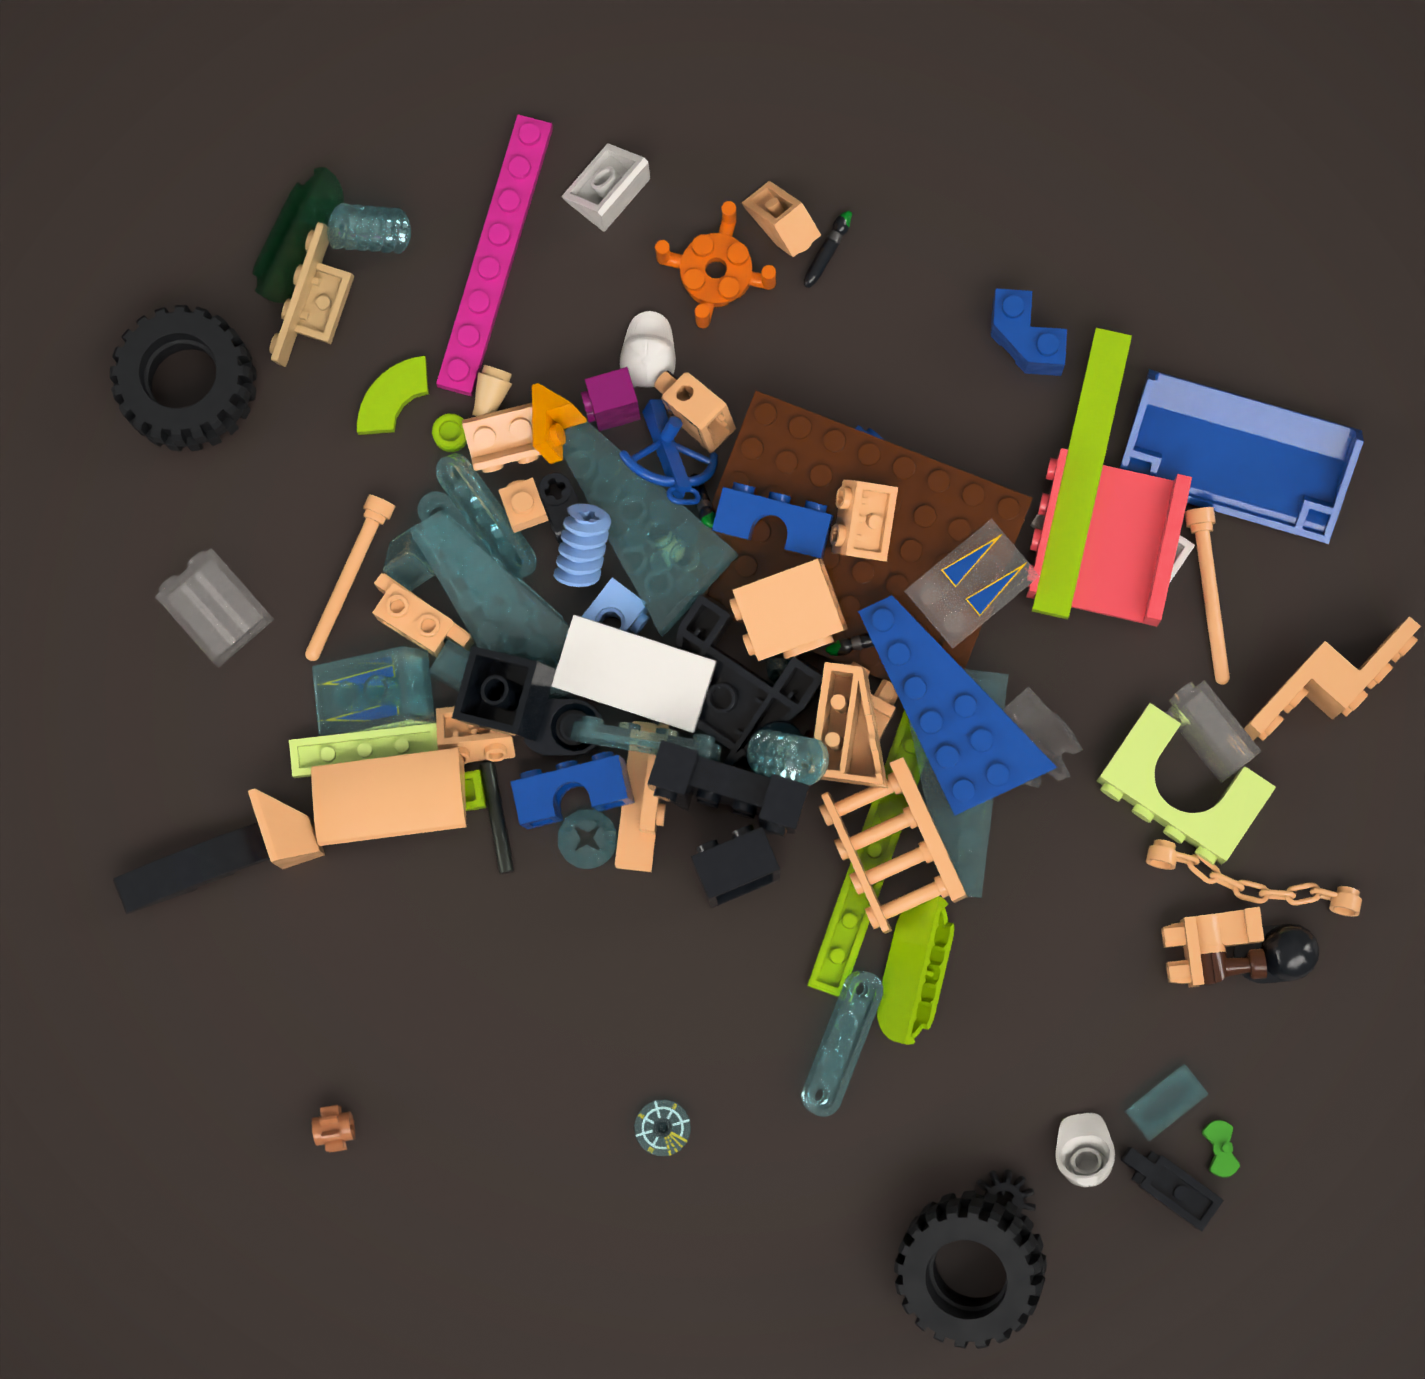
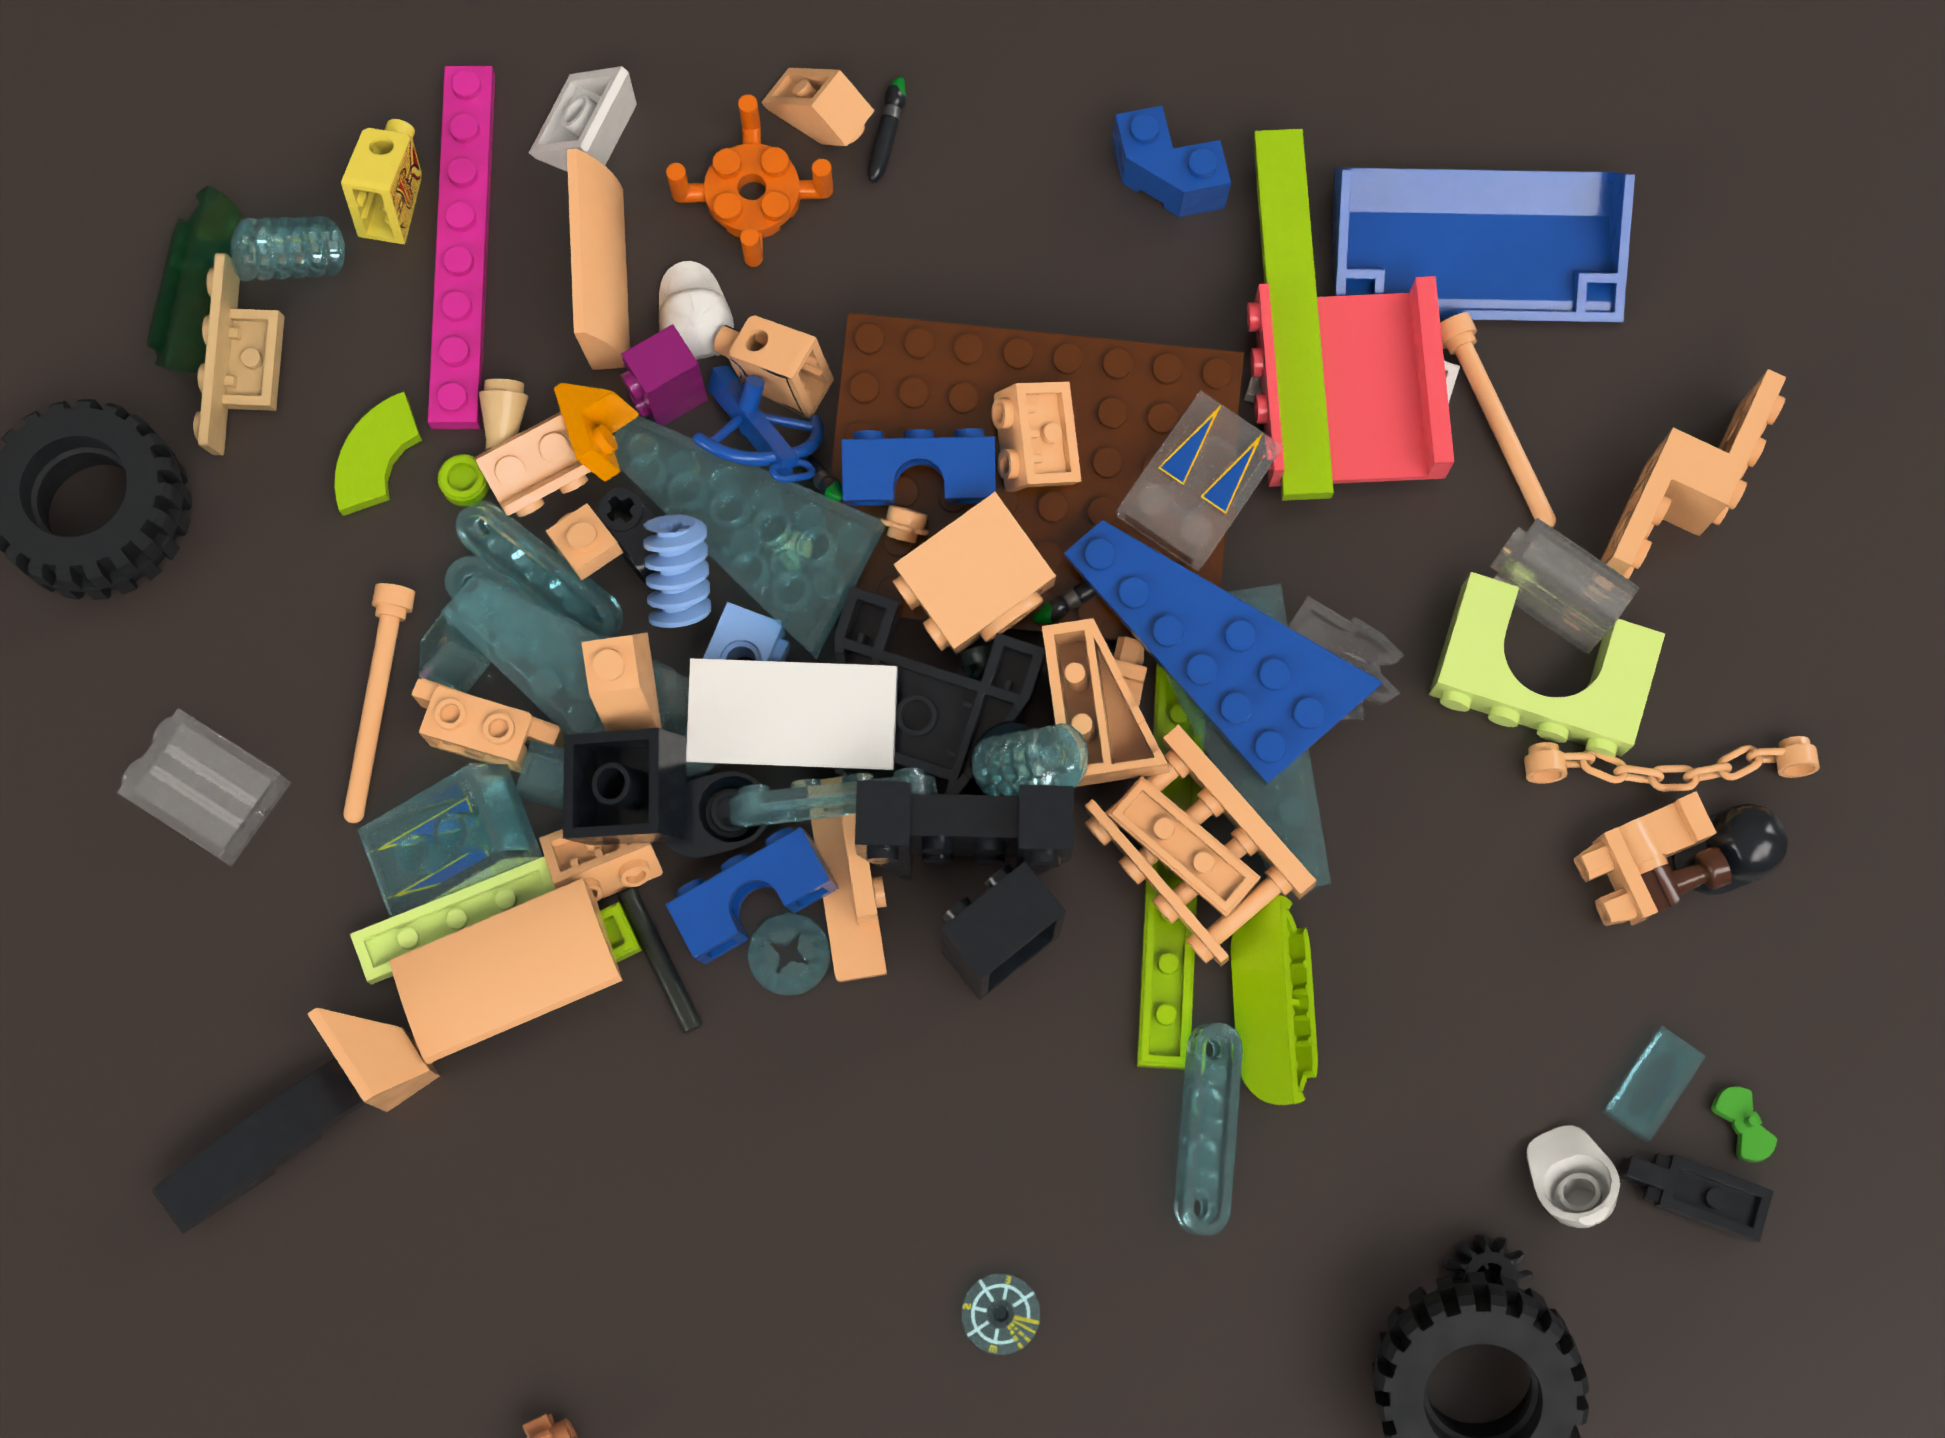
camera: 25 degrees left, 5 degrees down
none -> light yellow torso [341,119,421,245]
none -> light nougat slope [567,149,630,370]
none -> light nougat slope [581,632,662,732]
none -> light nougat plate [880,505,929,543]
none -> light nougat tile [1107,775,1261,918]

